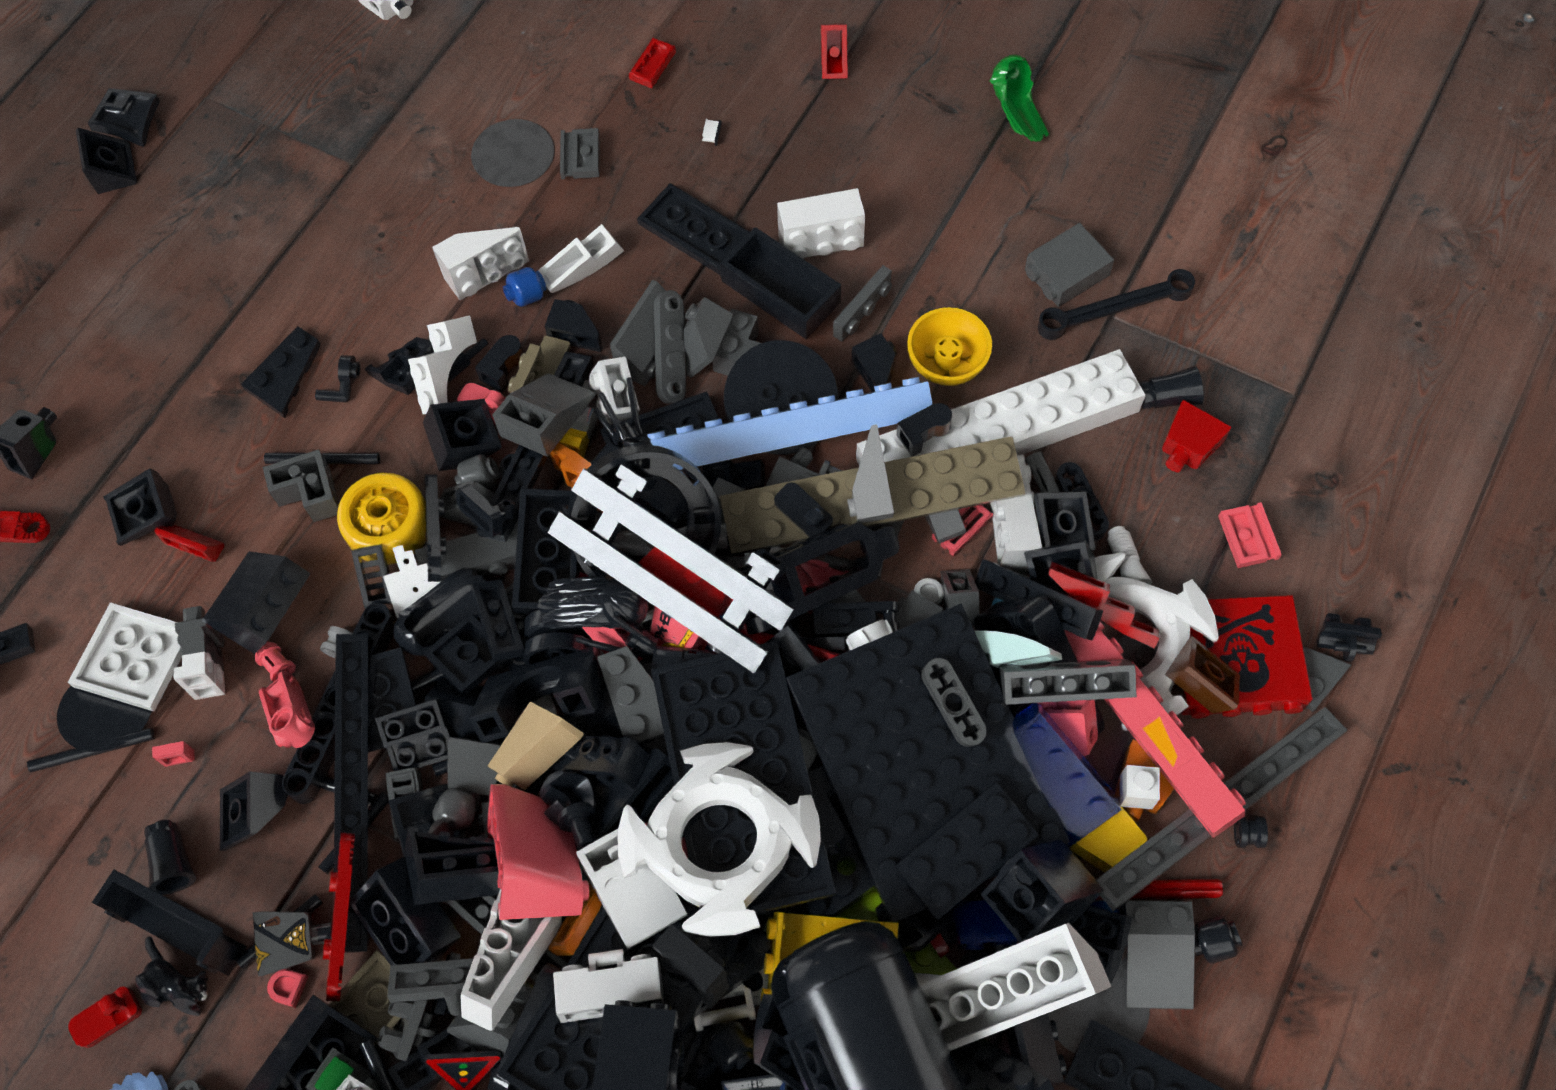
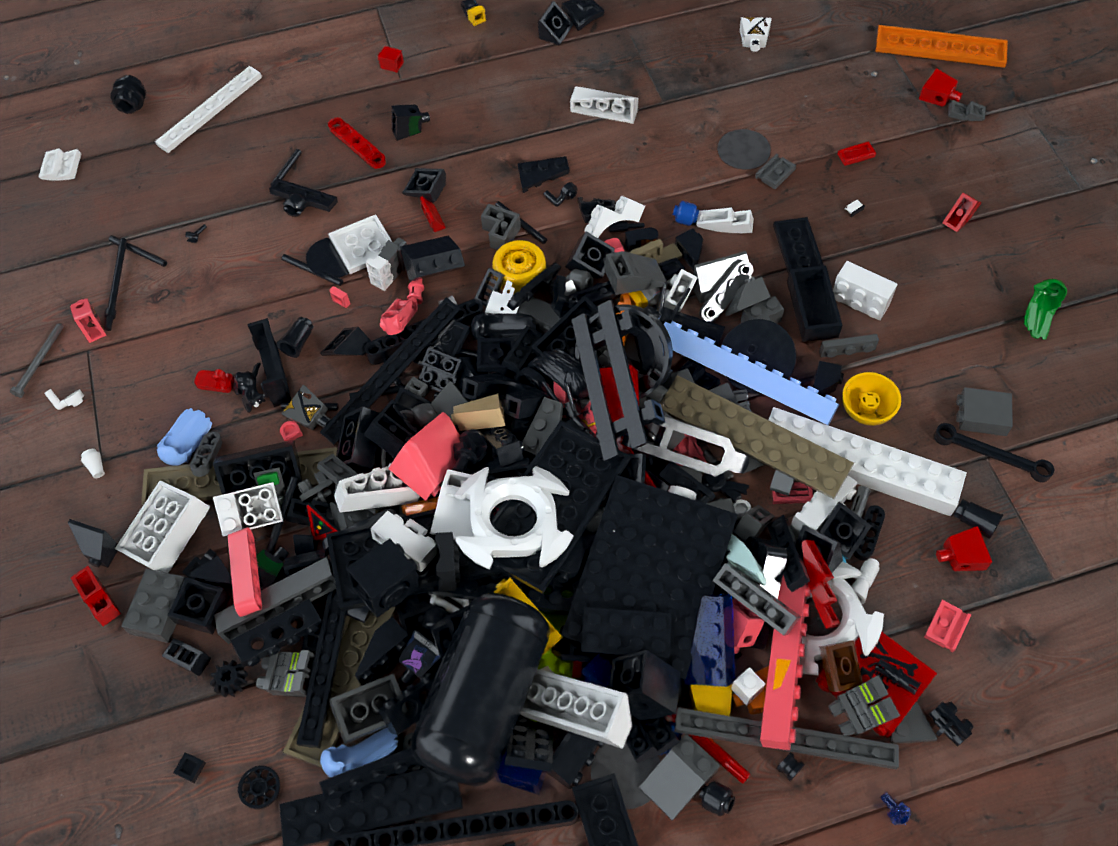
camera: 45 degrees right, 5 degrees down
red piece [323,833,355,1001] -> none
white slope [432,227,529,300] -> none
black piece [774,482,833,537] -> none
light grey slope [847,424,894,524] -> none
black leg [896,403,952,457] -> none
dark grey beam [921,658,986,747] -> none
none -> white wedge [570,86,638,124]
none -> black piece [702,473,749,503]
none -> dark grey hips [828,675,900,737]
none -> black pin [874,658,921,695]
none -> clear blue plate [880,792,911,825]

